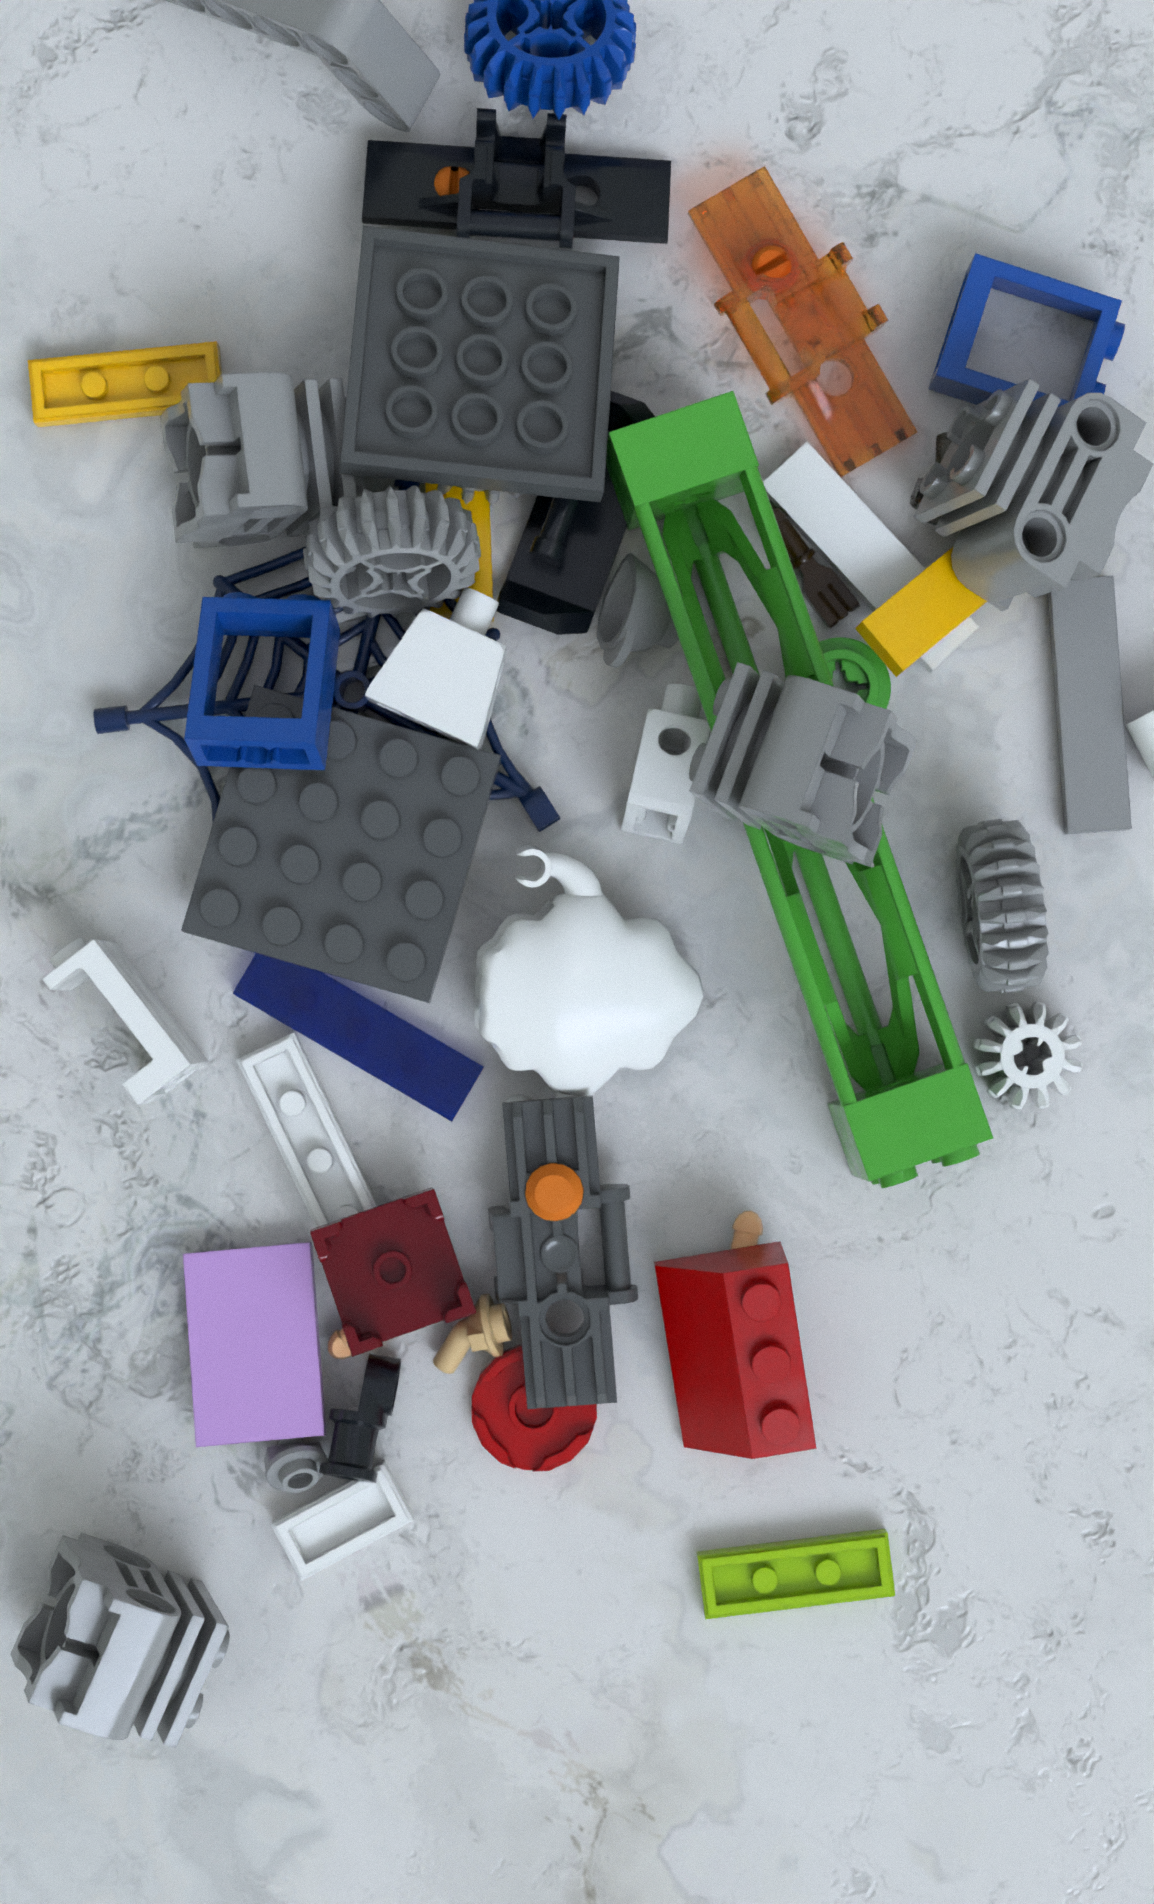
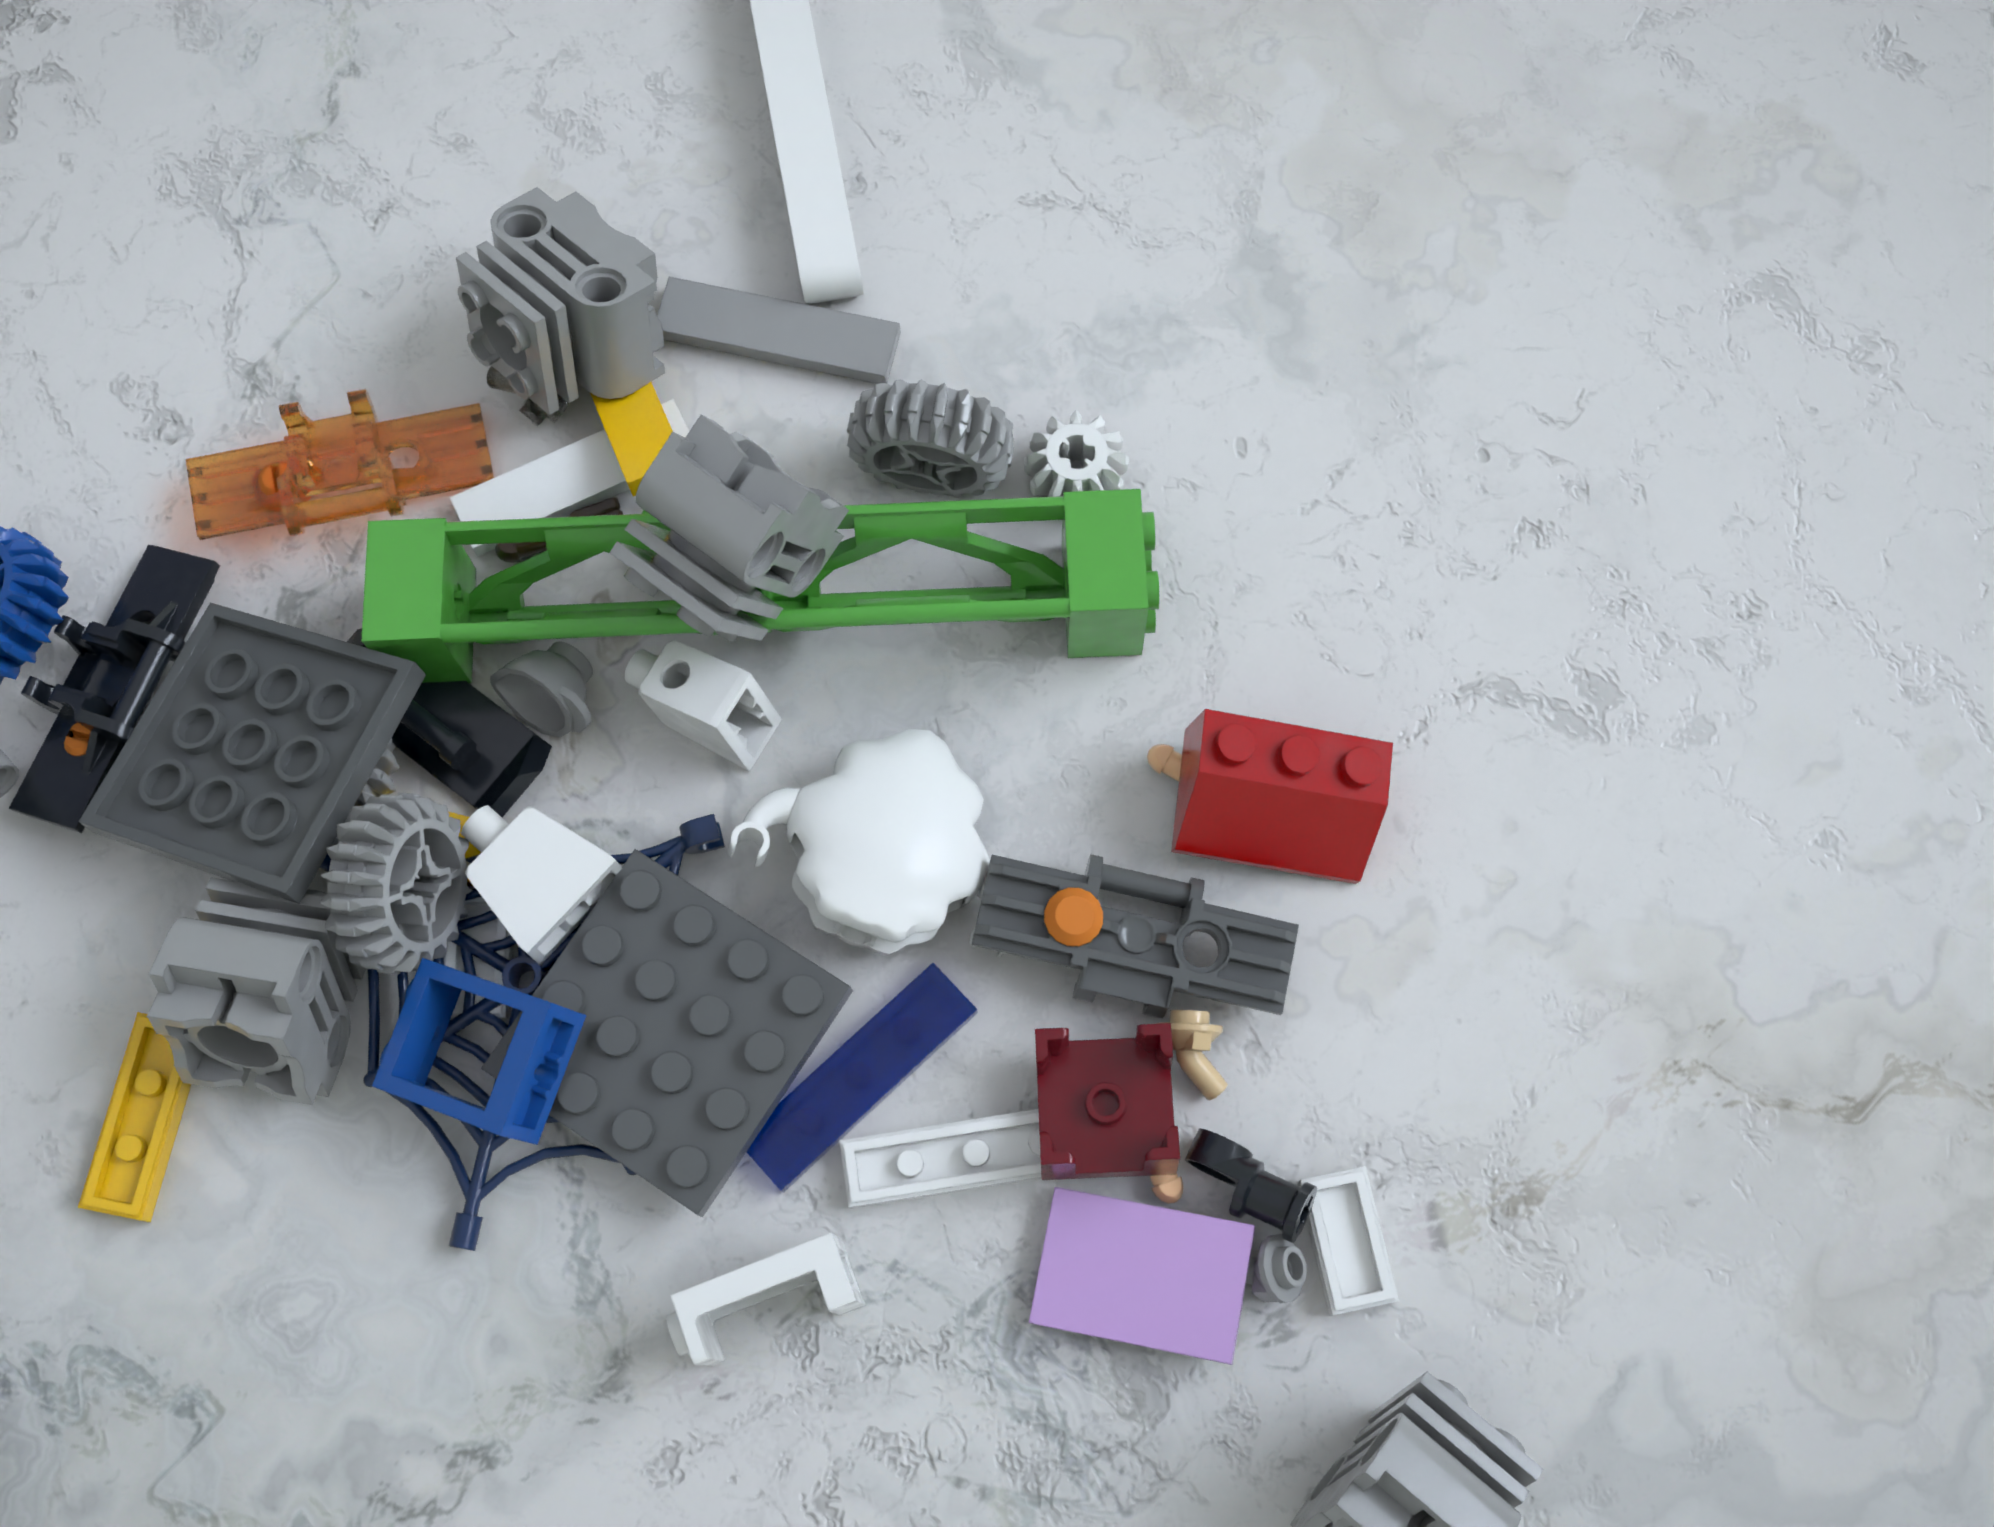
camera: 75 degrees left, 15 degrees down
red tile [471,1344,597,1472] -> none
lime tile [697,1528,895,1620] -> none
blue window [928,253,1125,408] -> none

